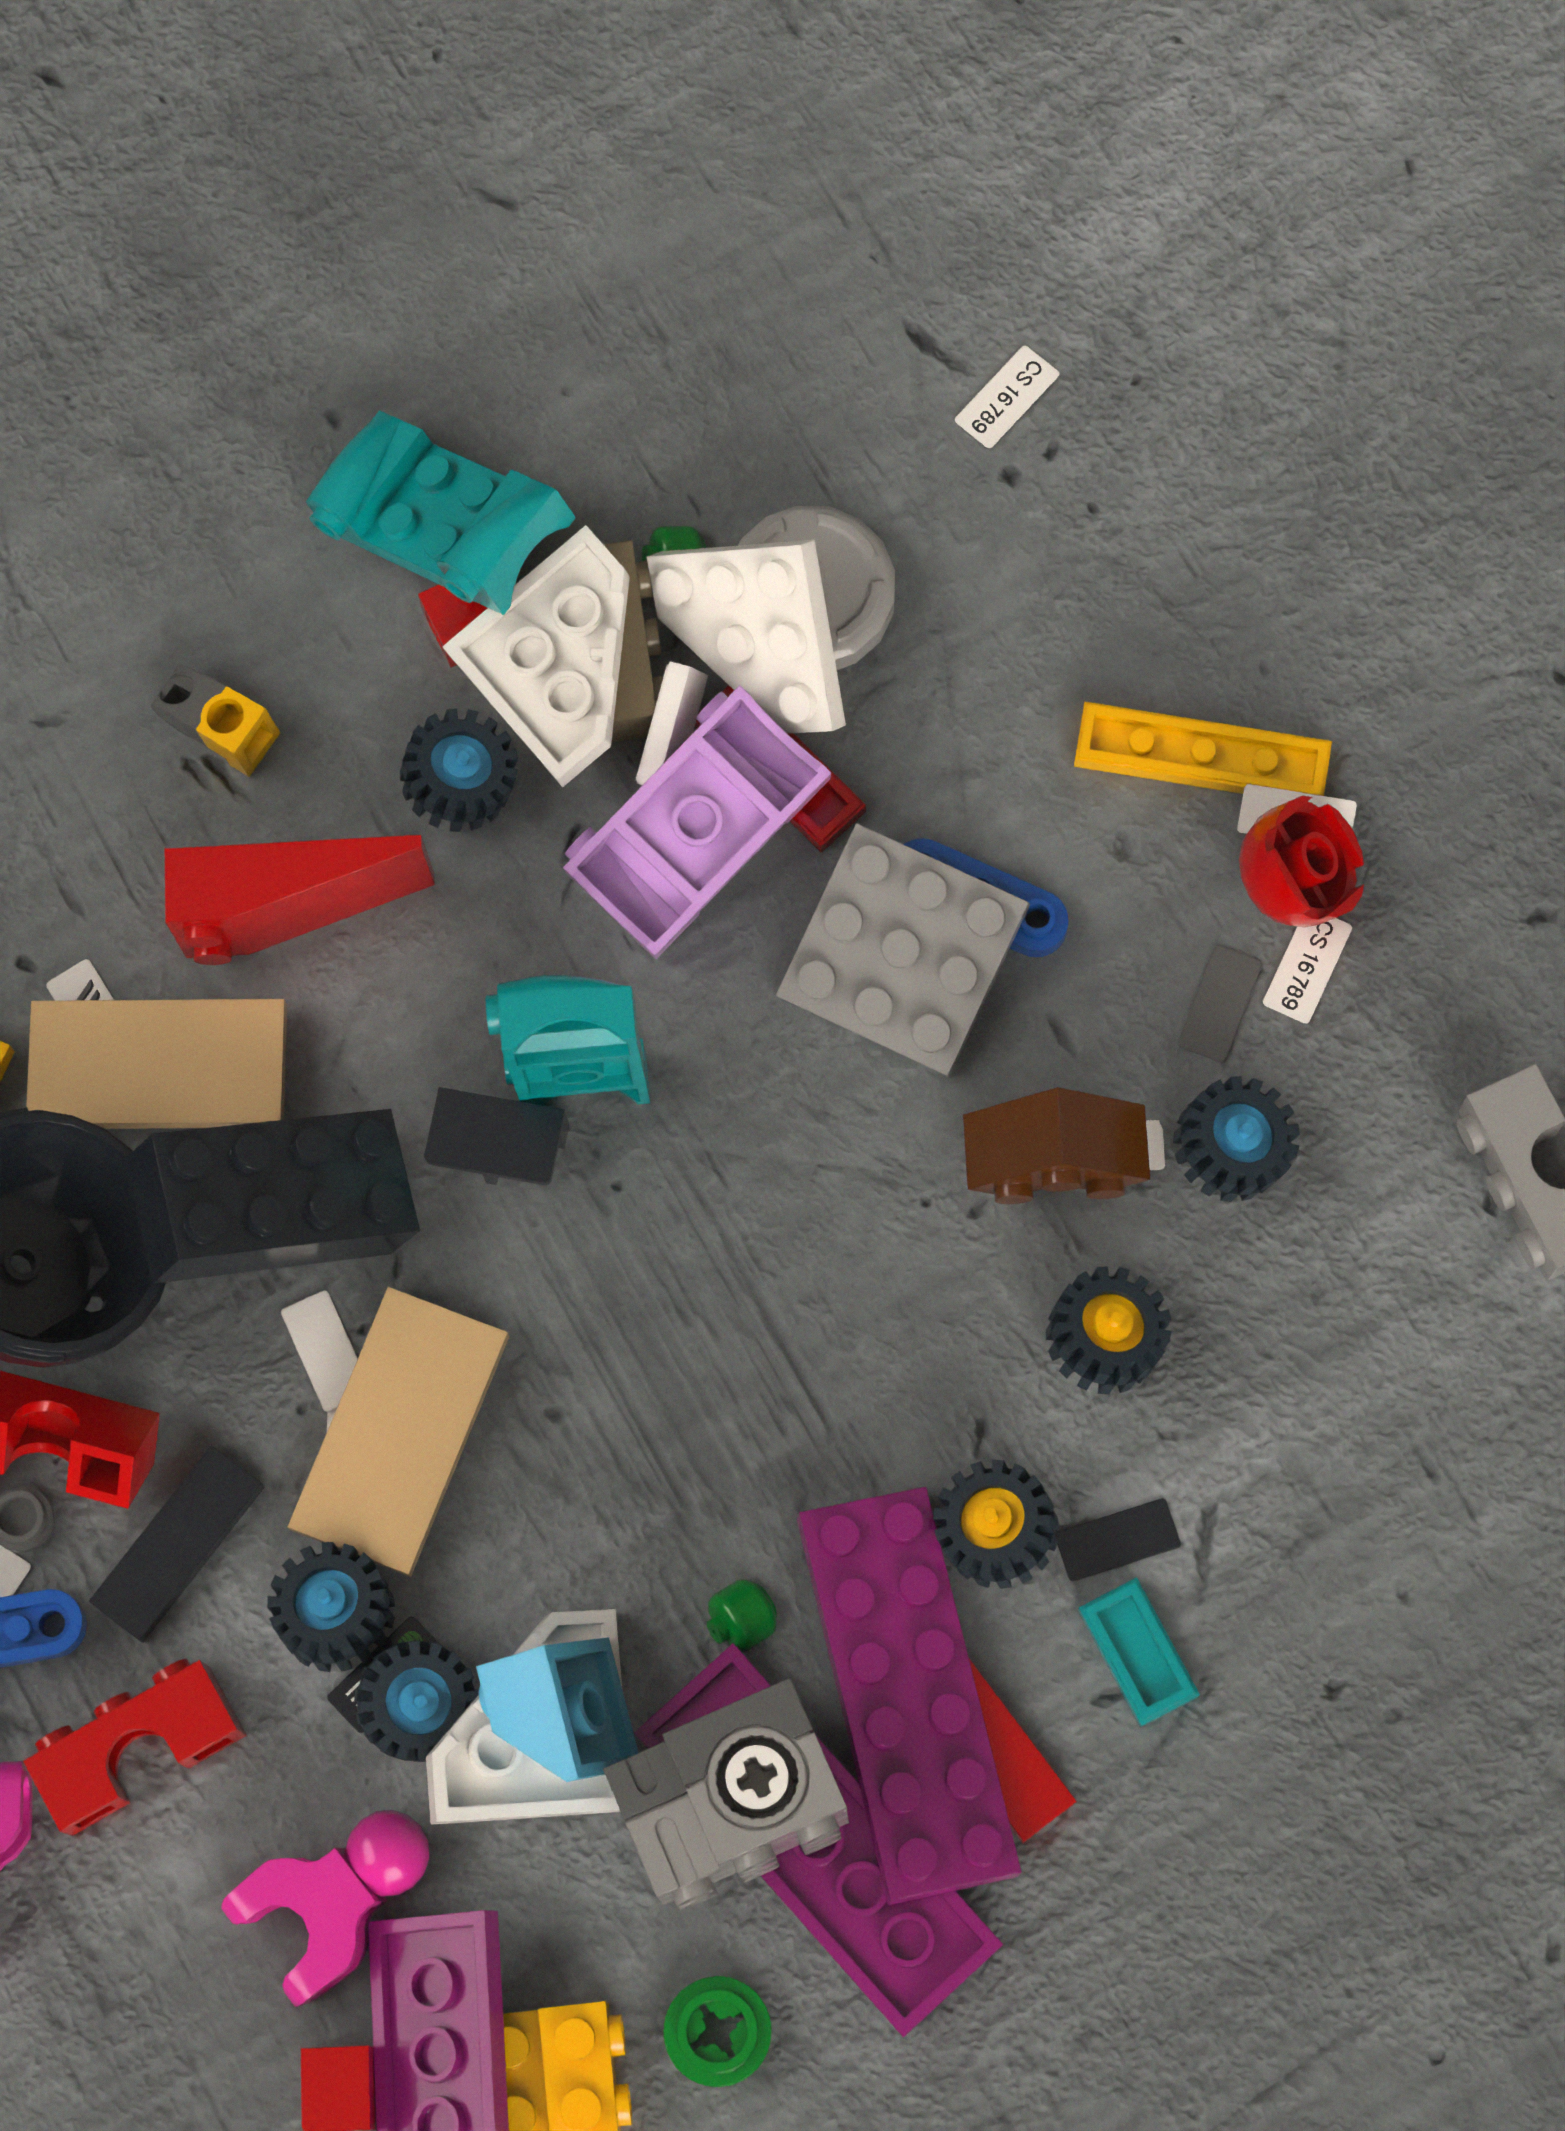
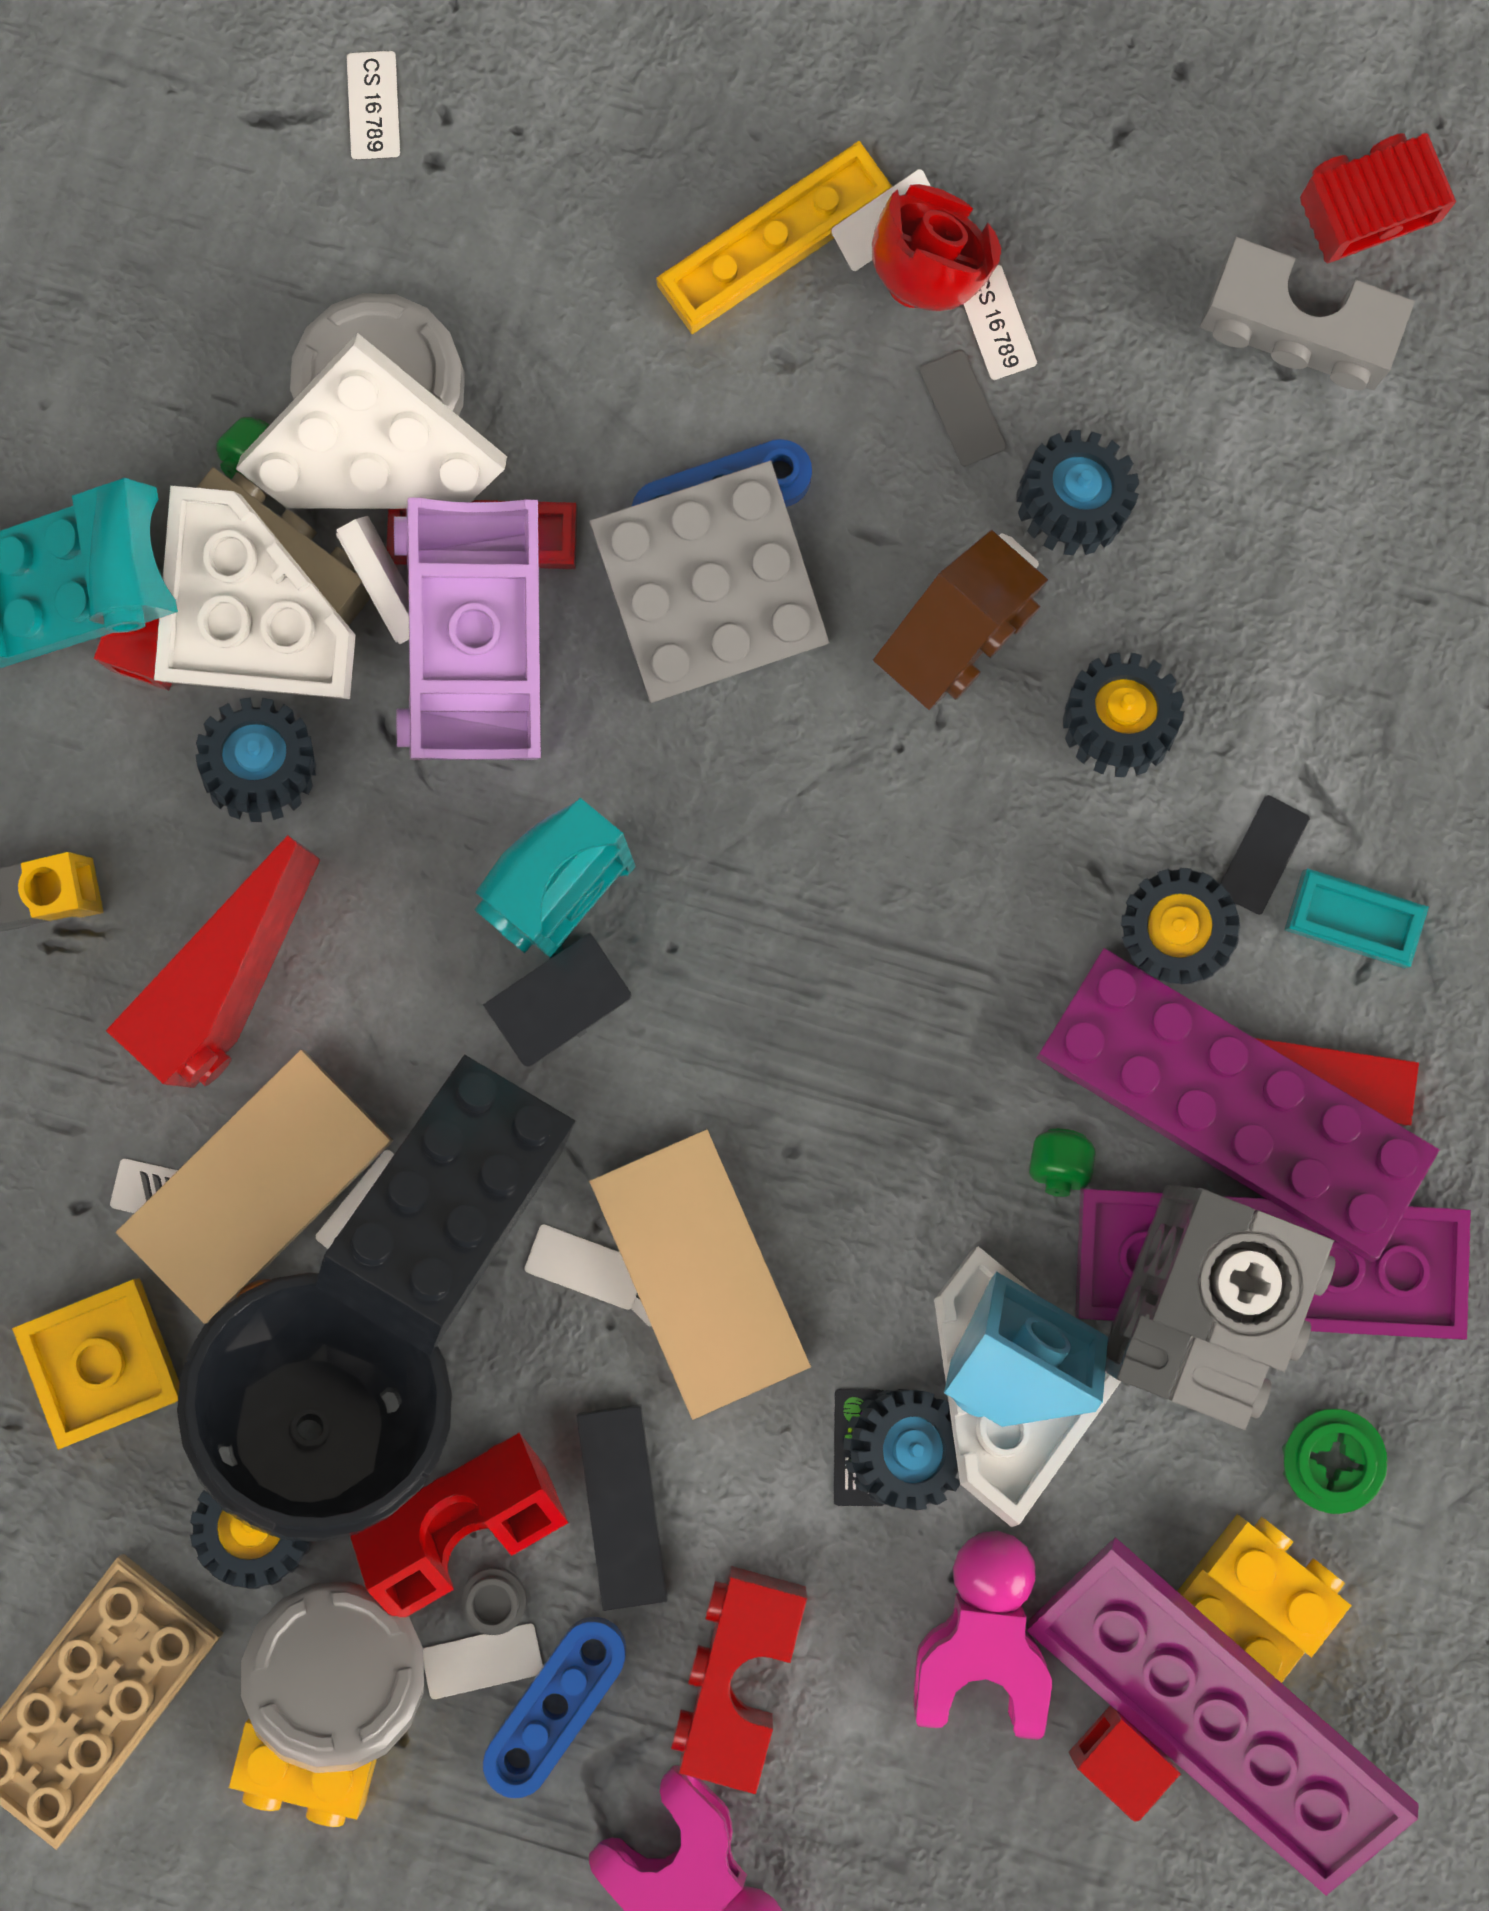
camera: 50 degrees left, 10 degrees up
black wheel [267,1542,395,1672] -> none

